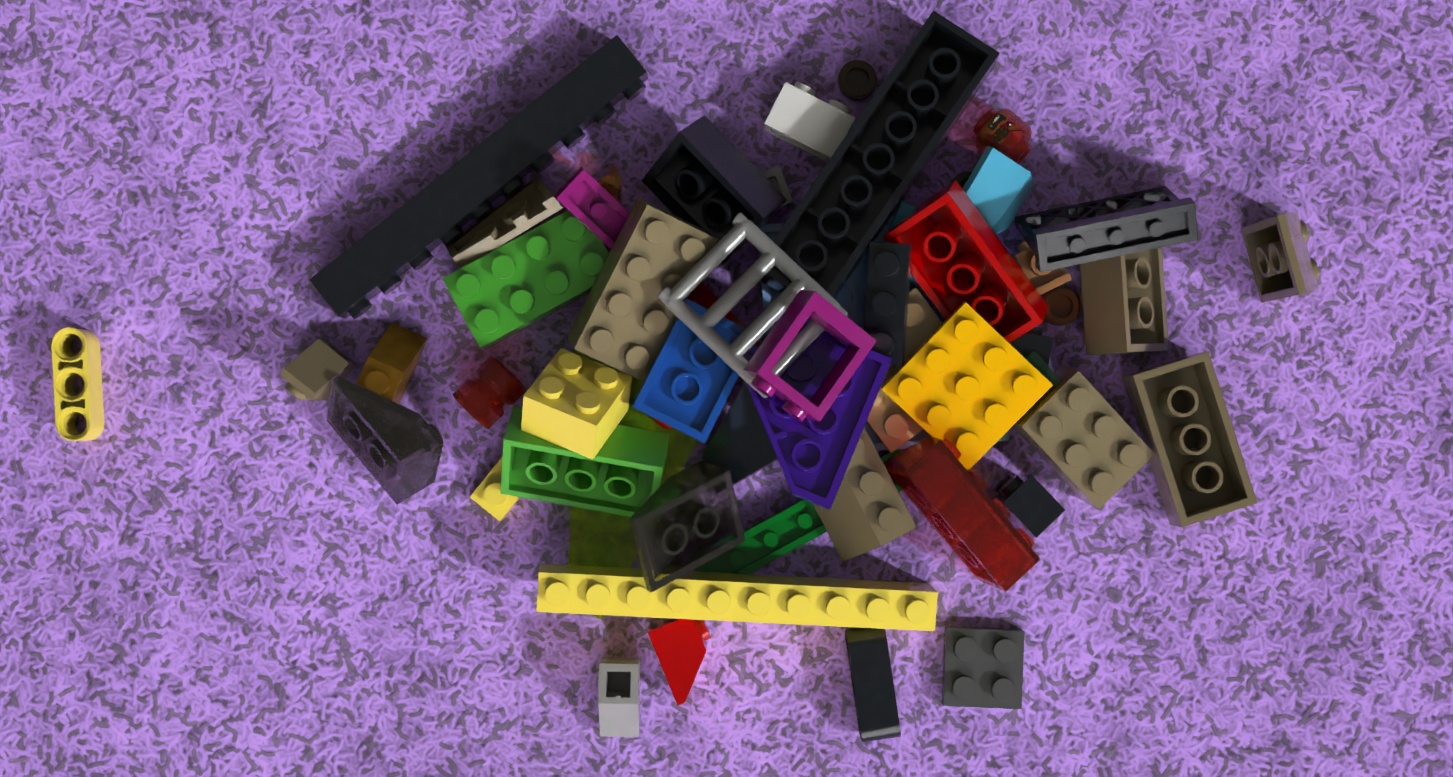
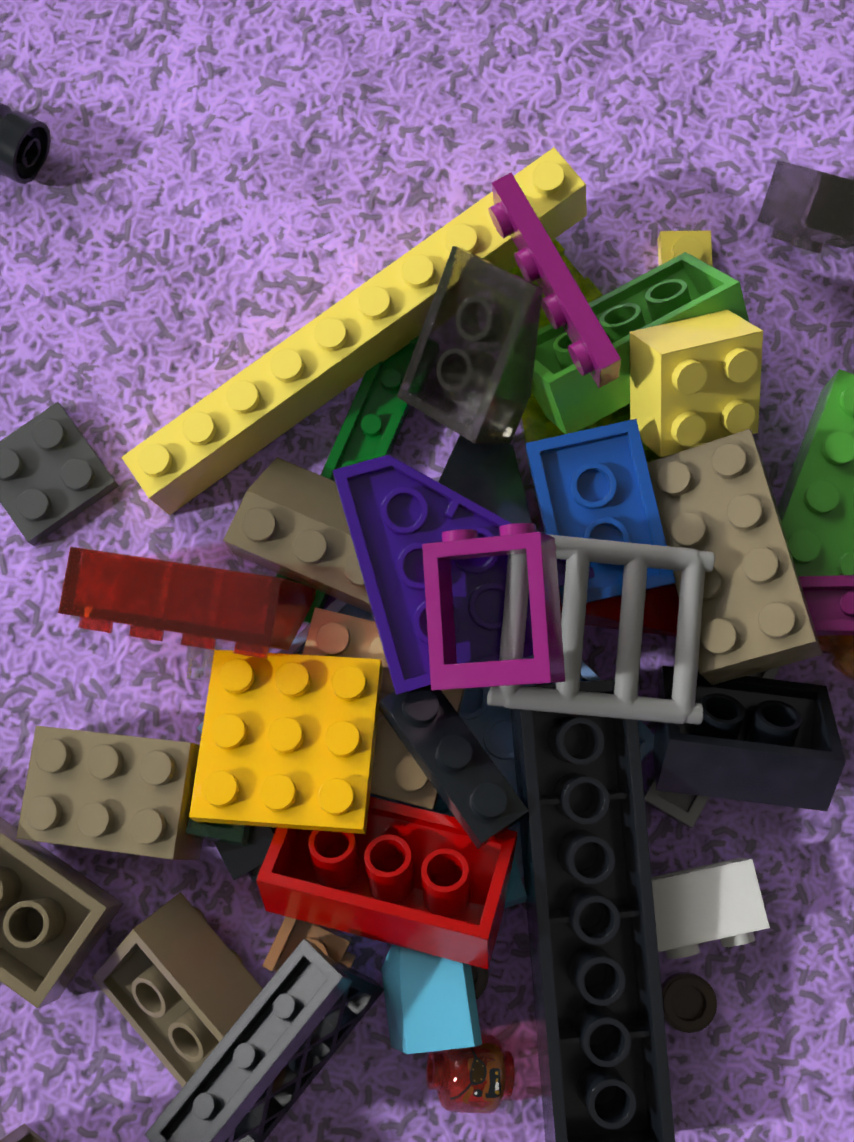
camera: 150 degrees right, 10 degrees down
clear red wheel [452,355,527,429] -> none
light grey slope [598,657,641,737] -> none
red slope [648,619,711,706] -> none
black beam [845,628,901,742] -> none
black brick [989,474,1065,538] -> none
reddish brown tile [1042,287,1081,326] -> none
none -> magenta plate [488,172,621,388]

